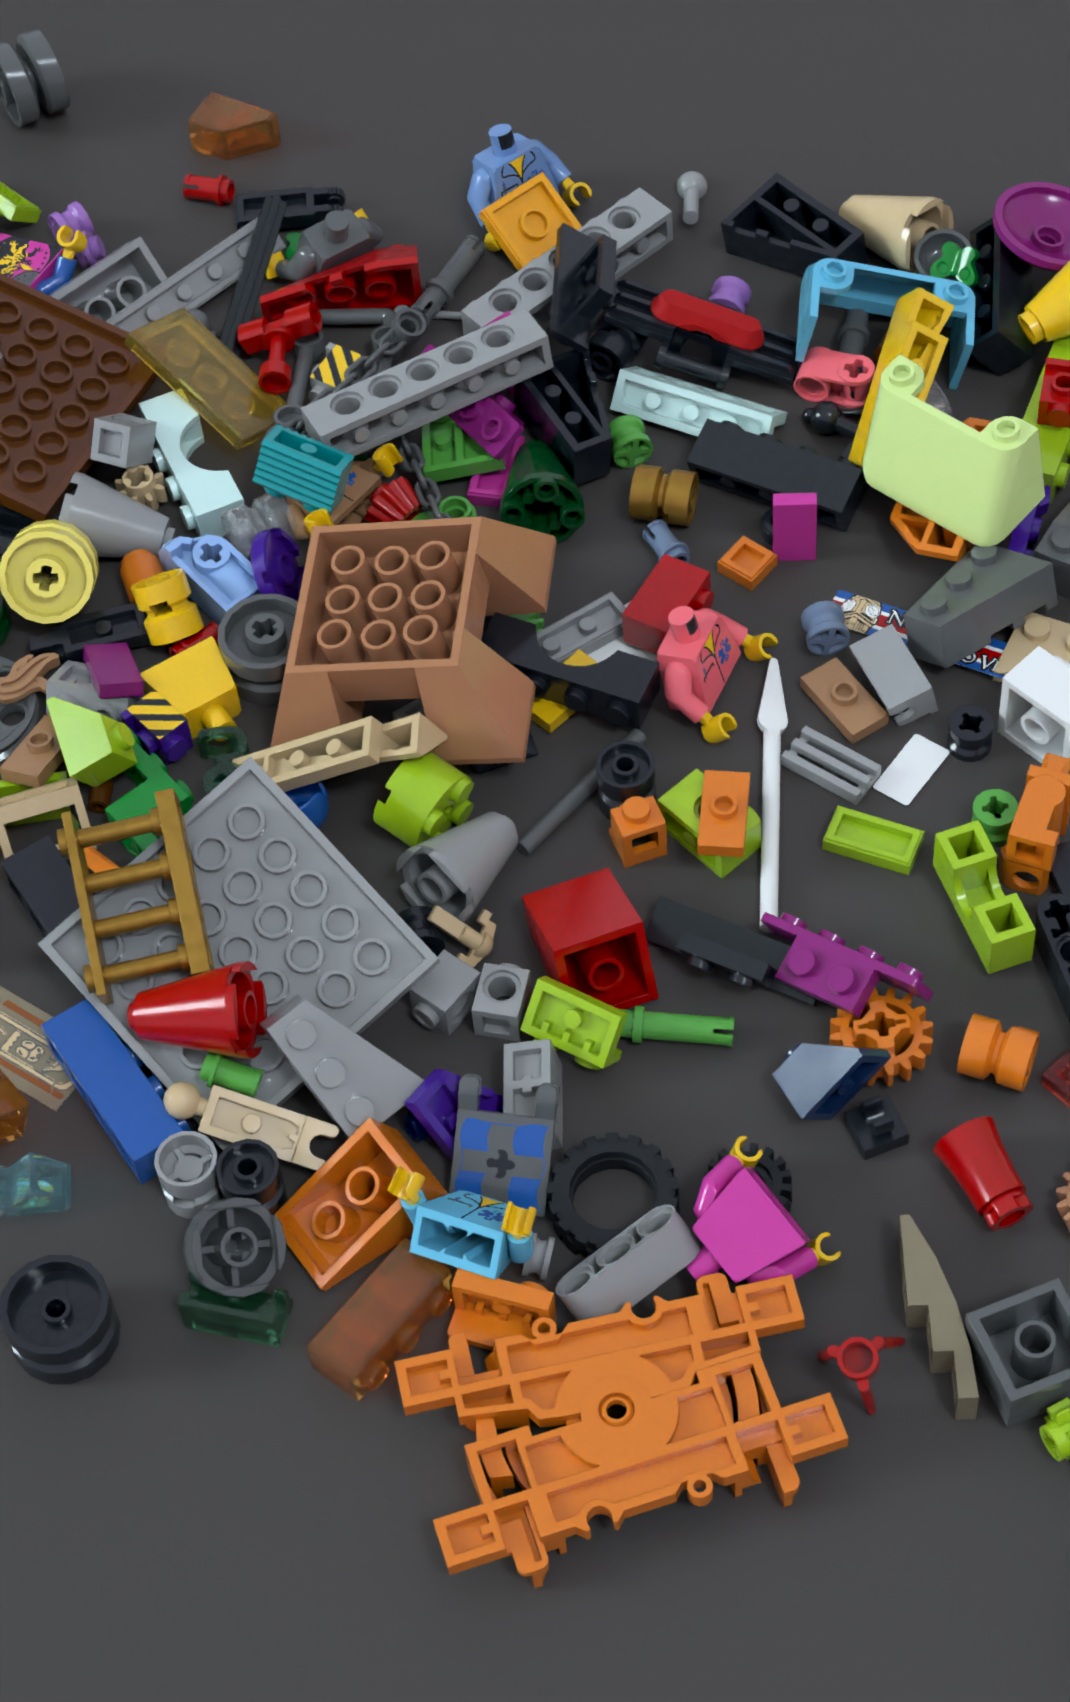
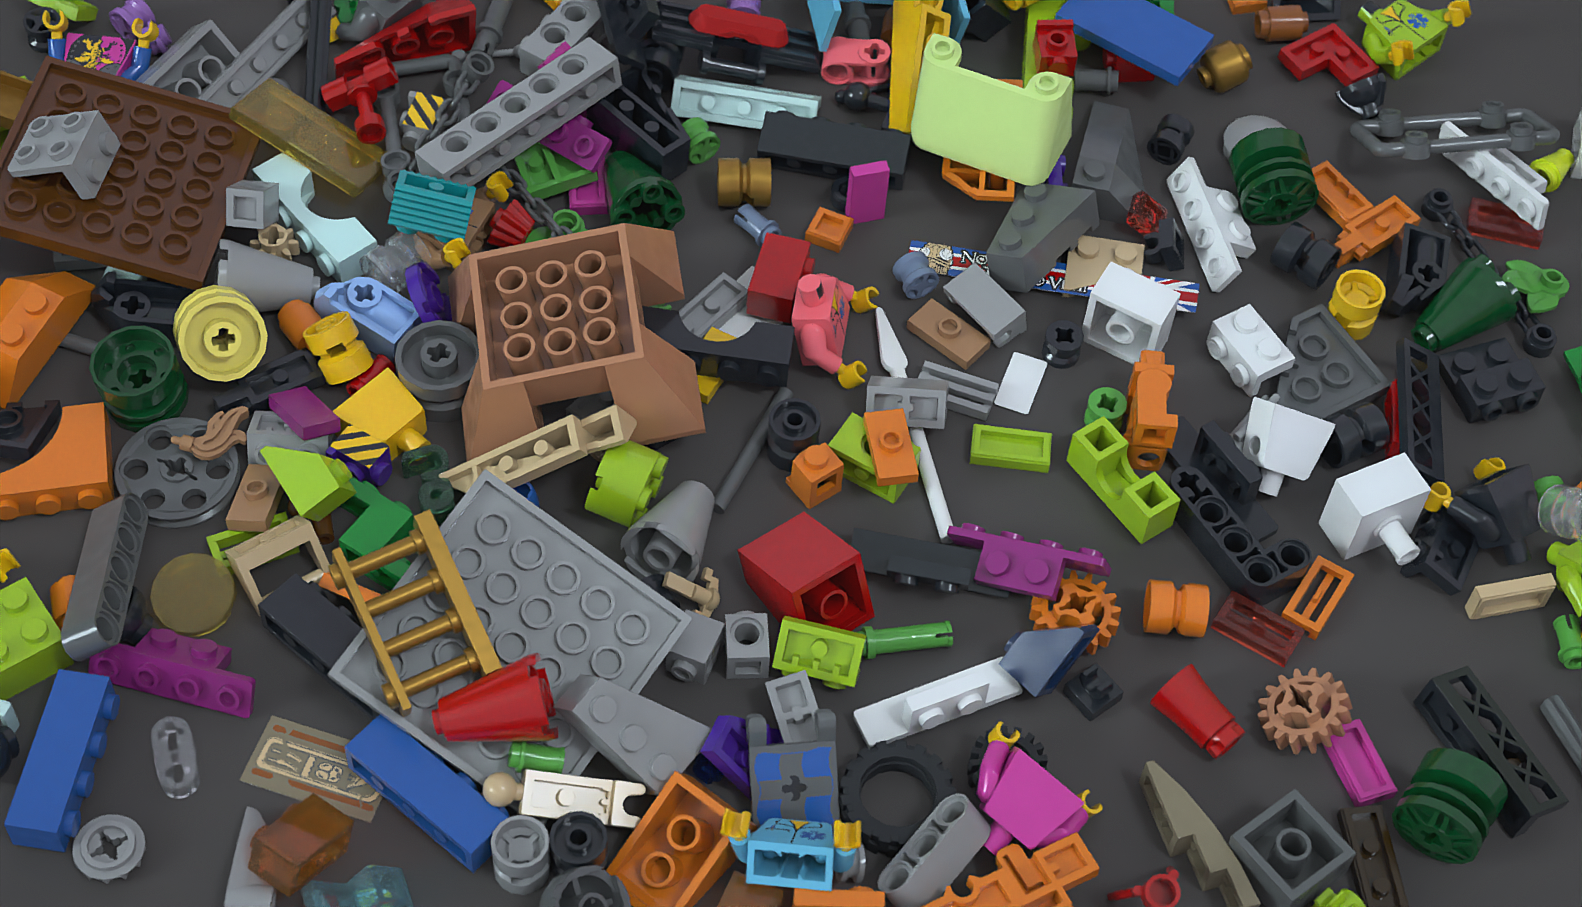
camera: 25 degrees left, 0 degrees up
none -> white bracket [853,657,1023,750]
none -> light grey hinge [866,376,949,429]

